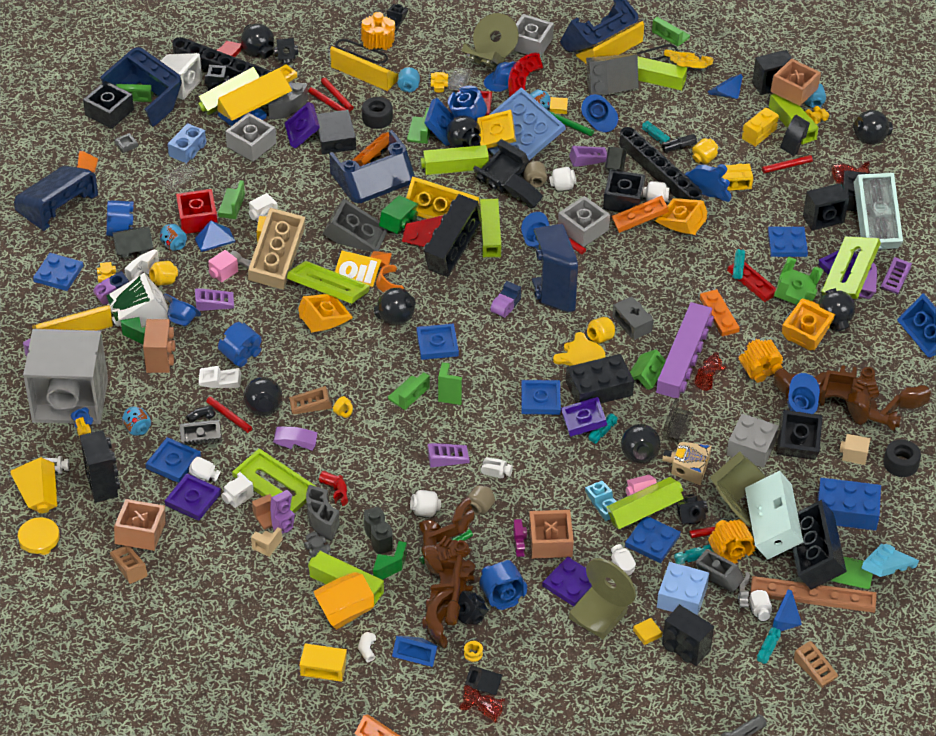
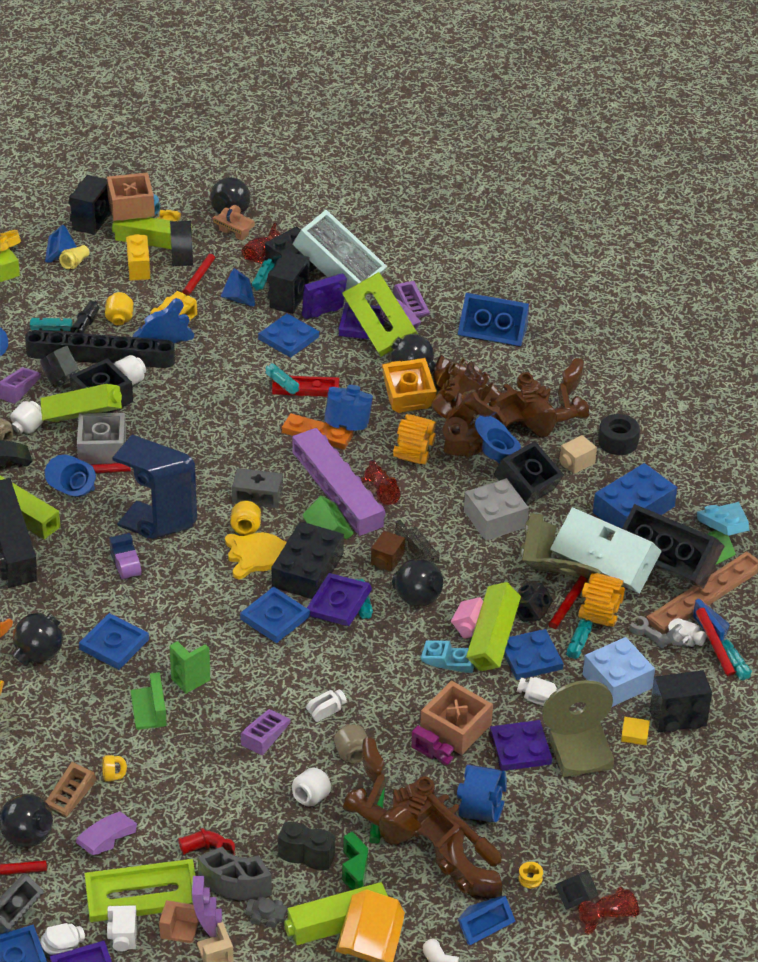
camera: 50 degrees left, 5 degrees down
black brick [458,591,489,625] -> none
orange plate [612,196,669,233] -> none
light orange slope [655,198,707,235] -> none
tan torso [662,442,711,485] -> none
dark grey brick [696,549,744,592] -> none
bright green panel [774,257,823,305] -> none
none -> lime brick [40,384,122,422]
none -> light yellow cone [59,245,90,269]
none -> nougat hips [213,205,255,240]
none -> blue slope [221,268,256,306]
none -> dark purple plate [302,273,347,319]
none -> blue brick [325,385,373,431]
none -> reddish brown brick [371,530,405,572]
none -> reddish brown piece [432,354,500,442]
none -> red bar [696,608,736,676]

